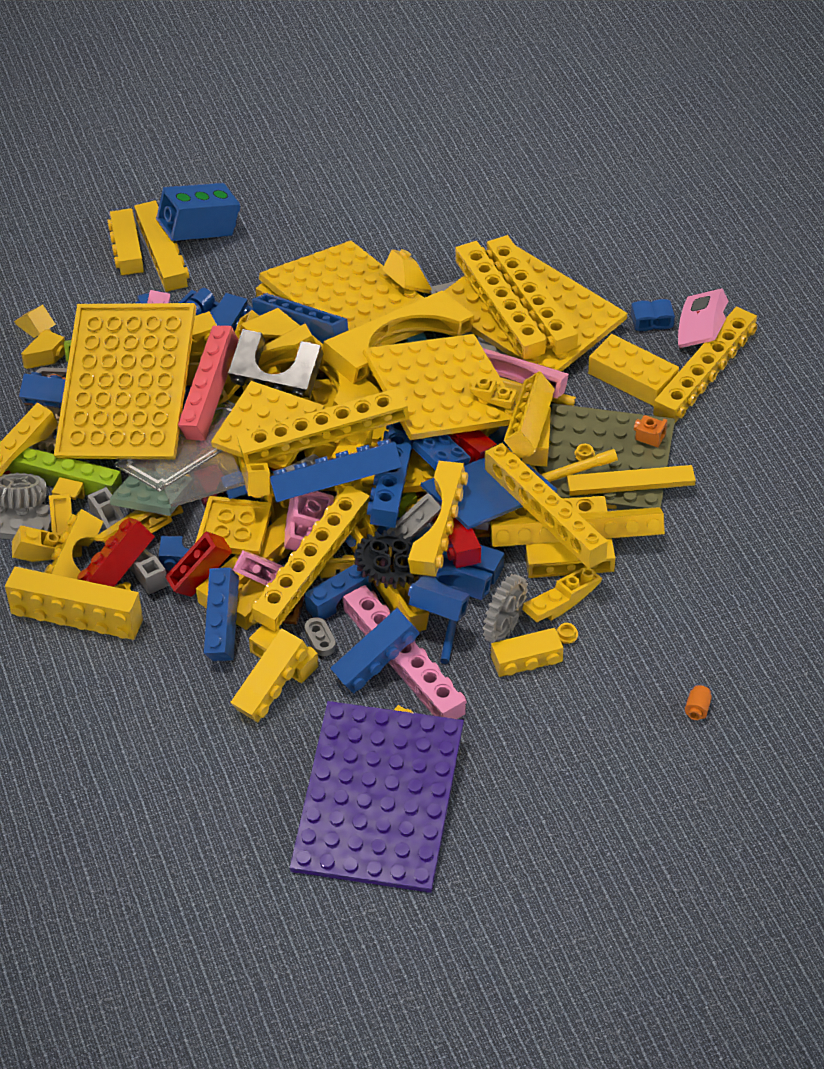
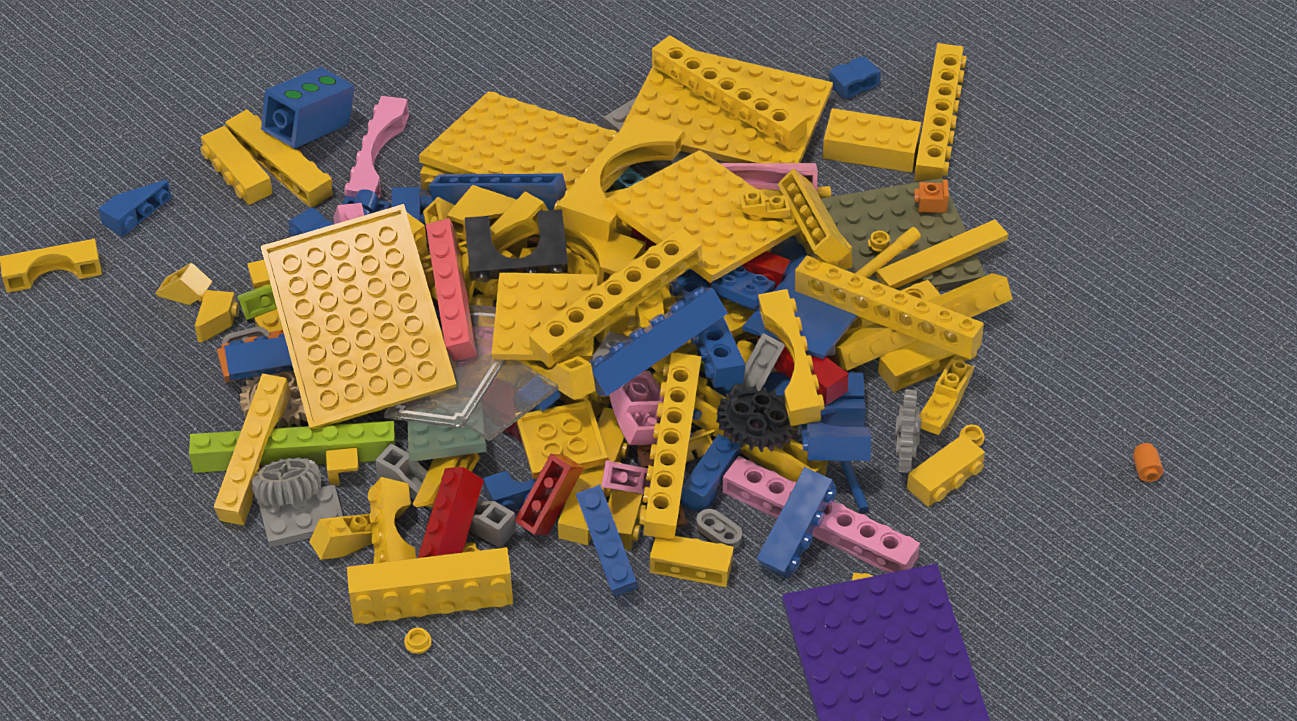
camera: 25 degrees left, 0 degrees up
yellow tile [49,494,72,534] -> none
yellow brick [230,628,309,722] -> none
yellow slope [382,249,432,294] -> none
yellow brick [456,240,547,361] -> none
bright pink slope [678,288,729,348] -> none
none -> blue slope [98,180,172,237]
none -> bright pink arch [345,96,409,199]
none -> yellow plate [404,628,432,654]

